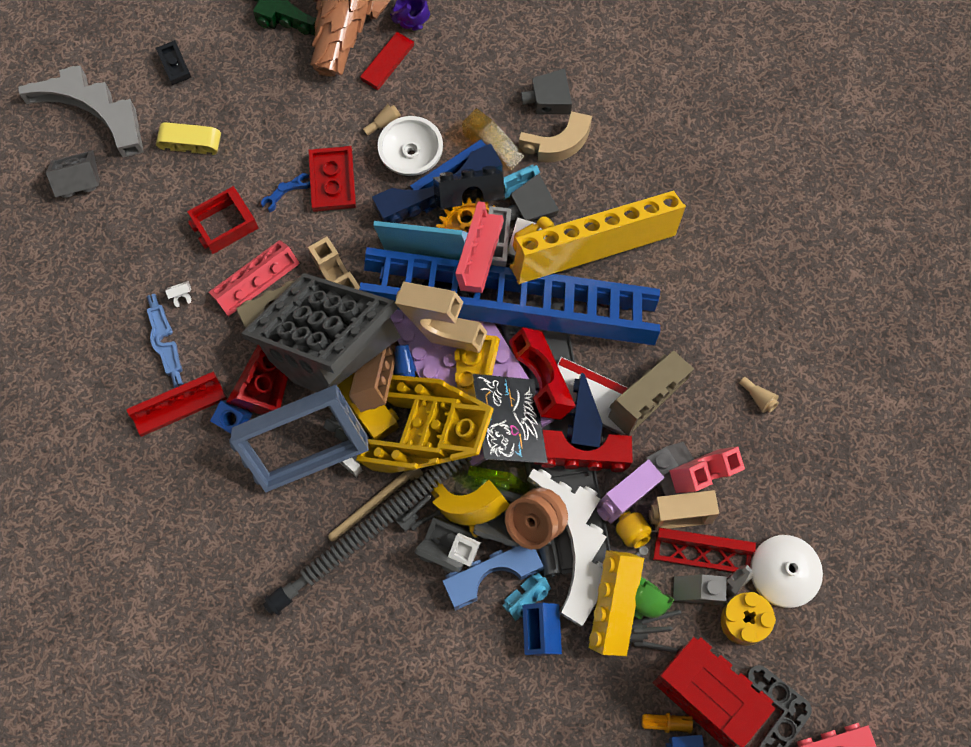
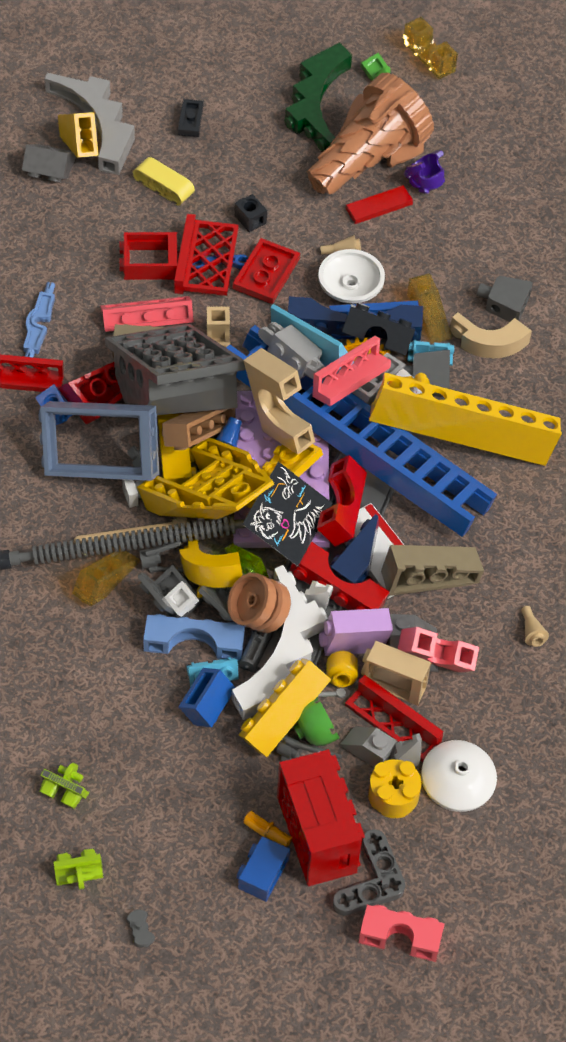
camera: 25 degrees right, 15 degrees down
white tile [165,281,191,307] -> none
none -> yellow slope [58,112,98,158]
none -> clear yellow slope [72,548,140,606]
none -> red fence [174,214,239,296]
none -> black brick [234,194,267,232]
none -> light grey hinge [258,322,326,380]
none -> white slope [304,581,333,610]

